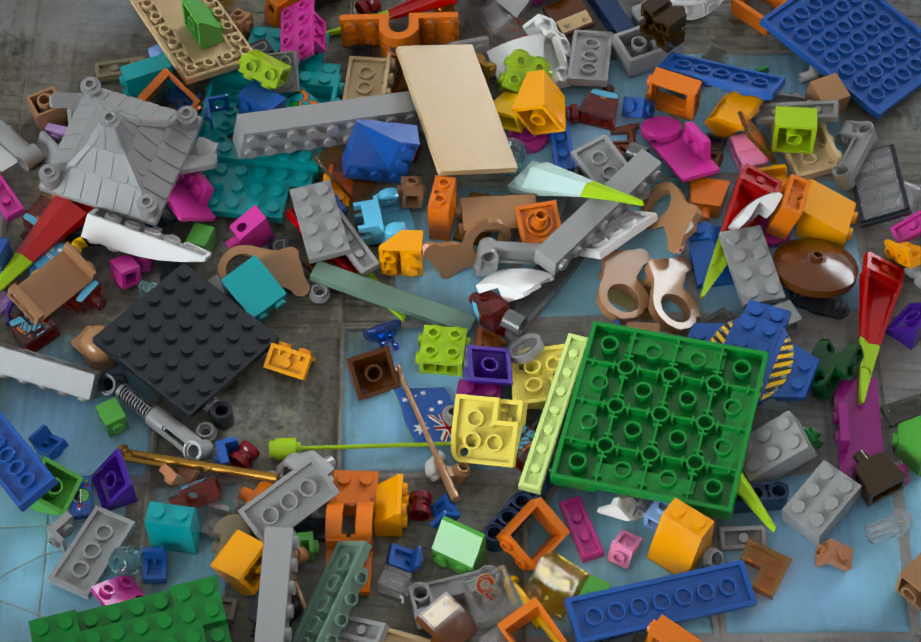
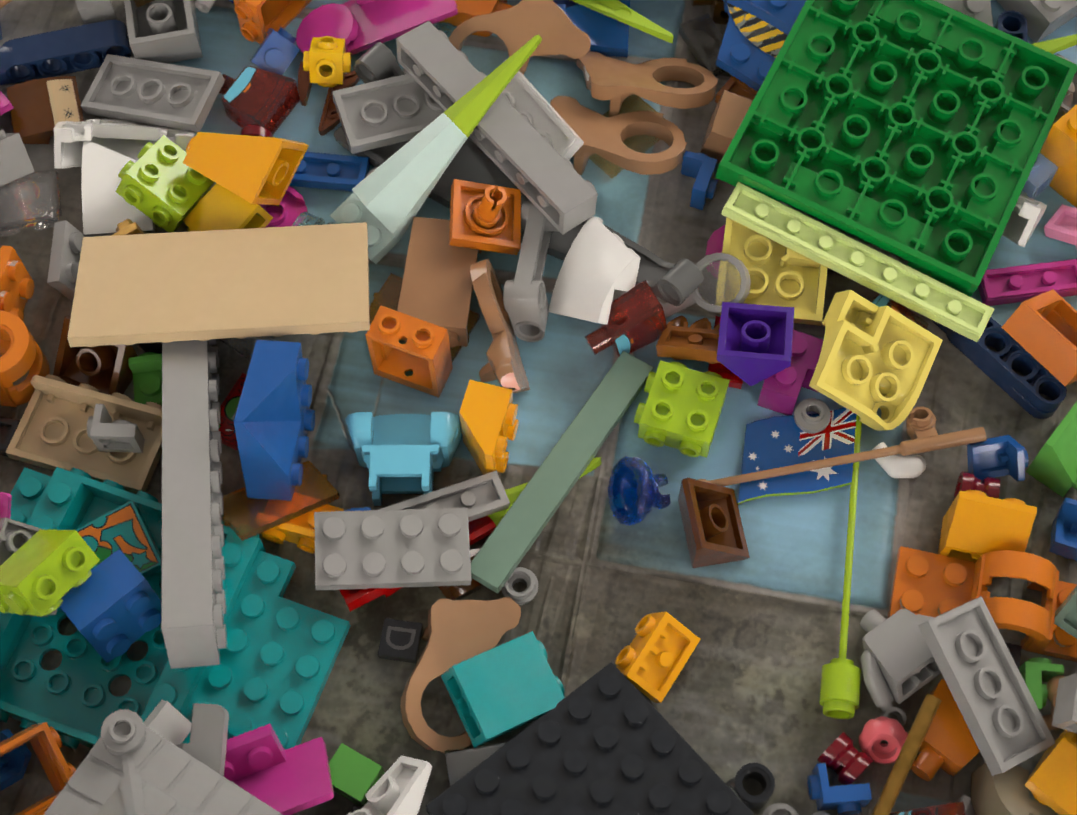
camera: 80 degrees left, 10 degrees up
blue bracket [203,94,230,131] -> none
dark pink torso [224,205,275,250] -> none
medium nougat brick [396,176,426,208] -> none
none -> light grey bracket [87,404,145,453]
none -> yellow brick [303,36,351,87]
none -> coral plate [858,716,908,764]

